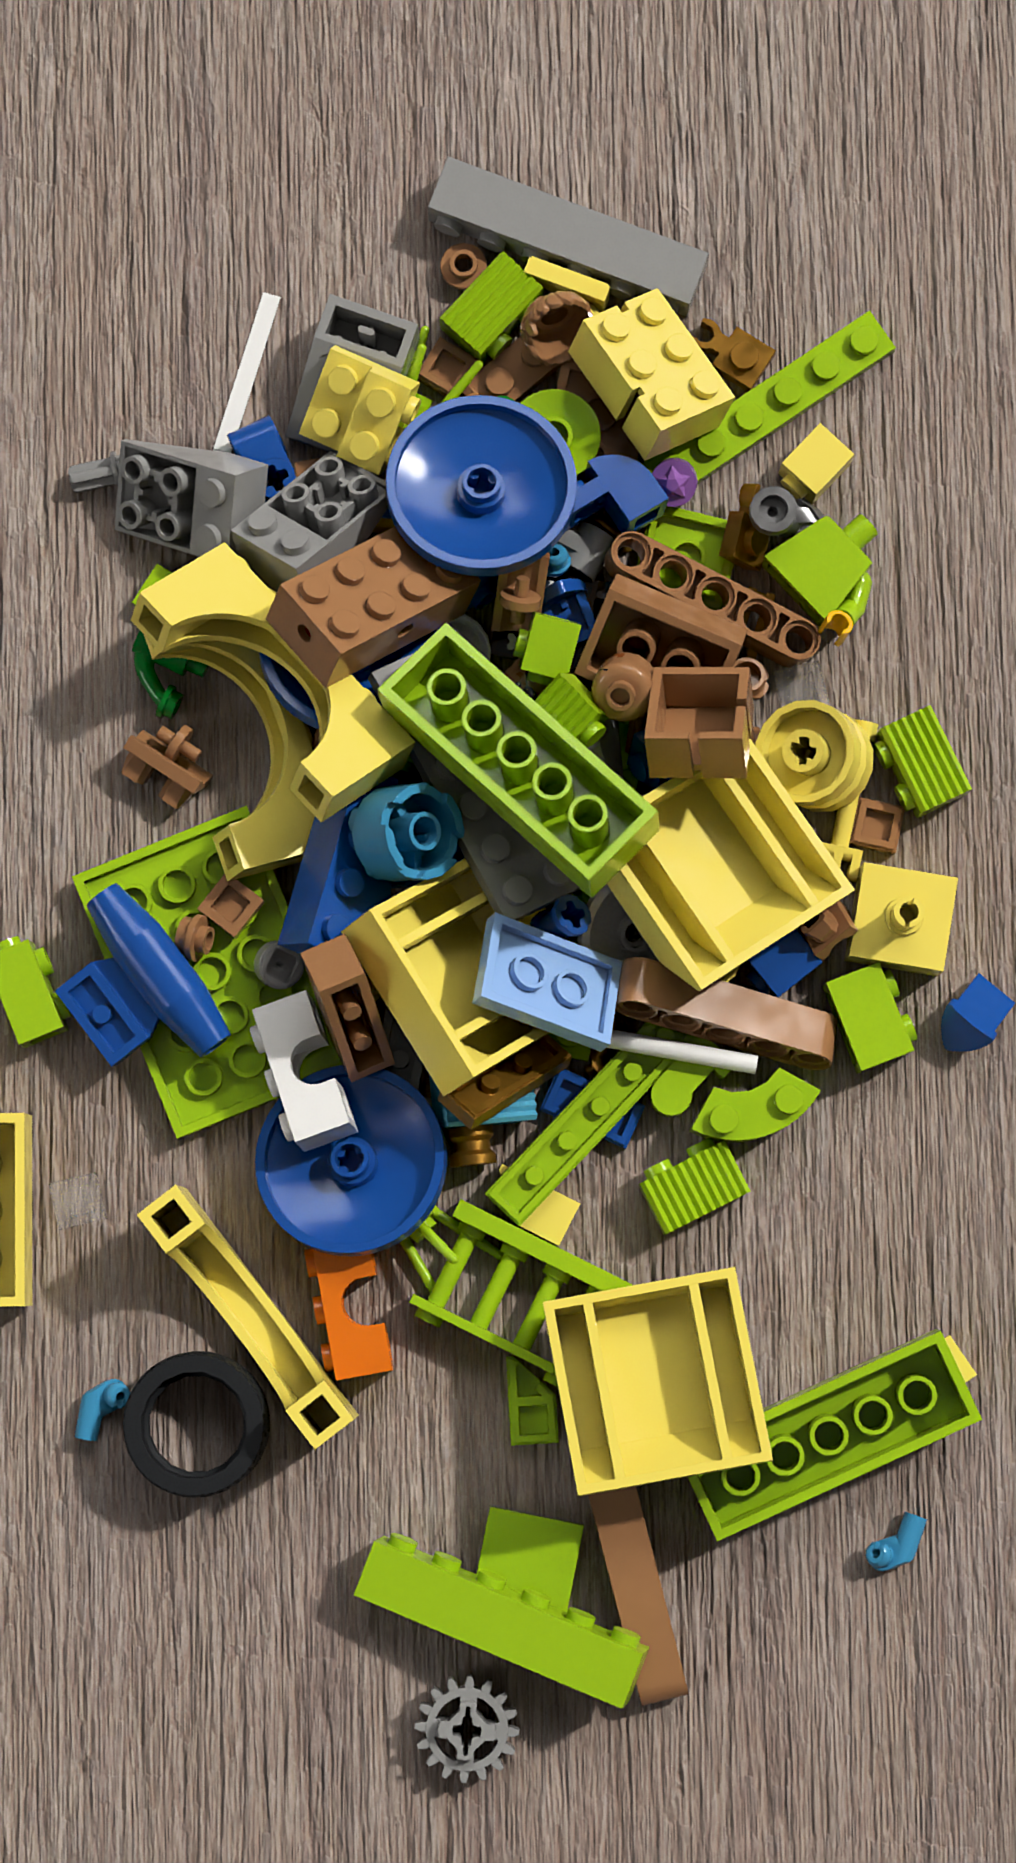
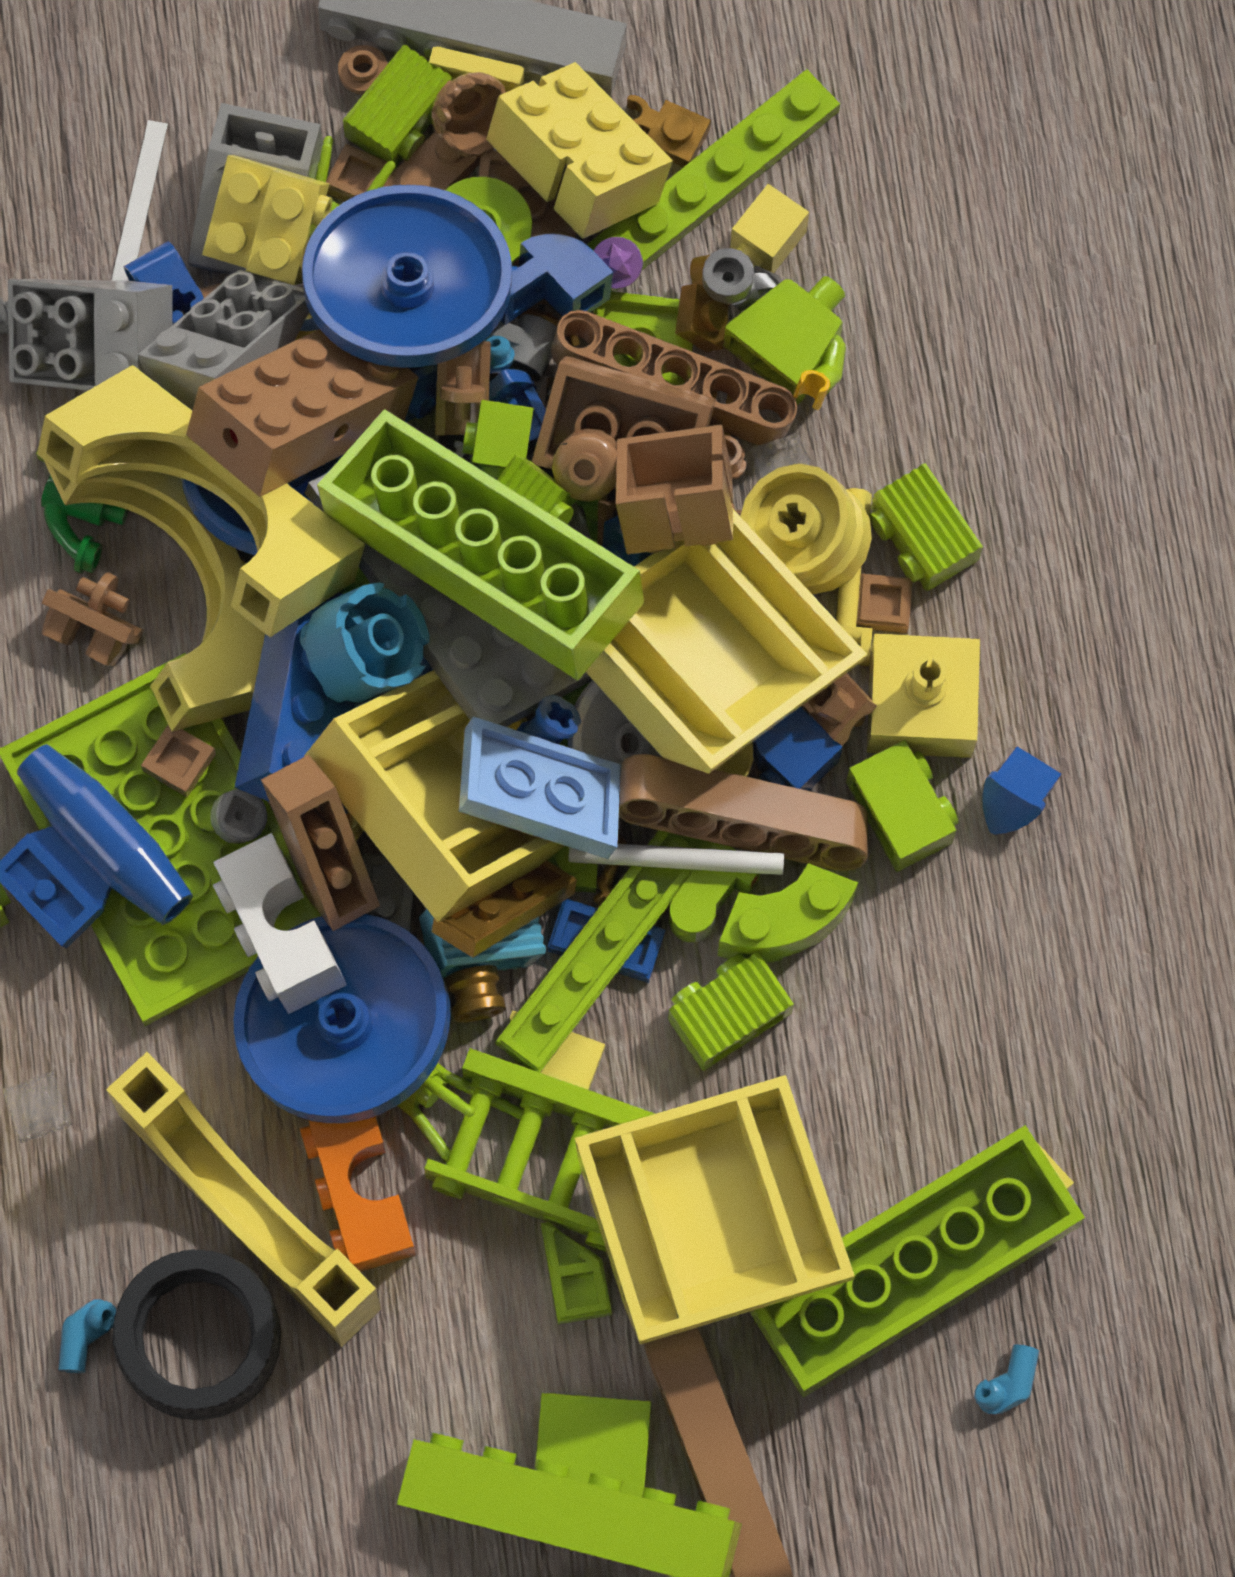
camera: 10 degrees left, 10 degrees down
medium nougat plate [175,914,215,962] -> none

